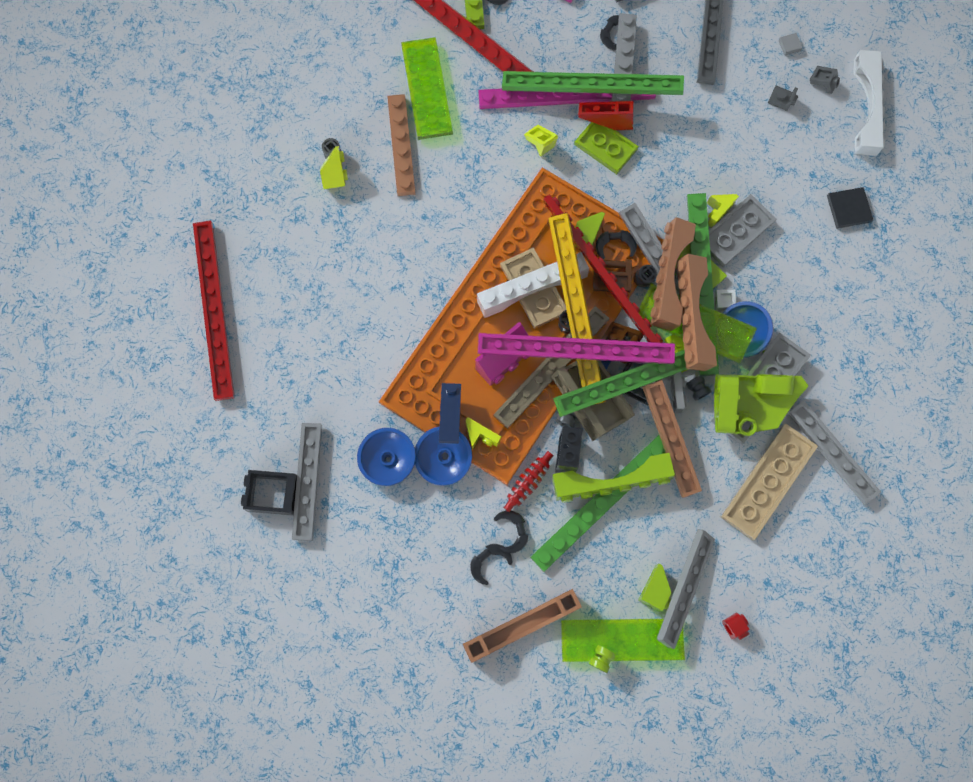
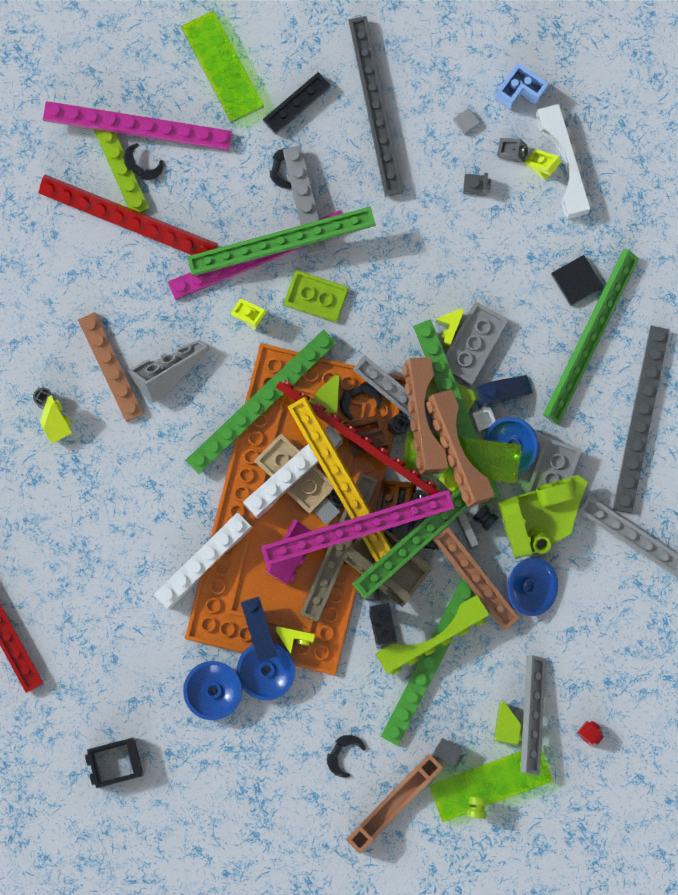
camera: 20 degrees left, 5 degrees up
light grey plate [292,423,322,541] -> none
clear neon green plate [401,37,453,140] -> none
black piece [494,510,528,553] -> none
red piece [503,451,554,512] -> none
red slope [578,101,634,130] -> none
tan plate [721,423,818,540] -> none
none -> light grey wedge [128,340,210,402]
none -> white arch [154,512,253,609]
none -> bright green plate [185,329,337,474]
none -> light grey tile [313,498,340,525]
none -> dark grey brick [432,738,464,767]
none -> dark blue slope [473,375,533,409]
none -> light blue brick [495,63,549,109]
none -> blue dish [507,558,558,616]
none -> neon yellow slope [524,149,562,180]
none -> bright green plate [543,249,639,425]
none -> dark grey plate [612,325,670,514]

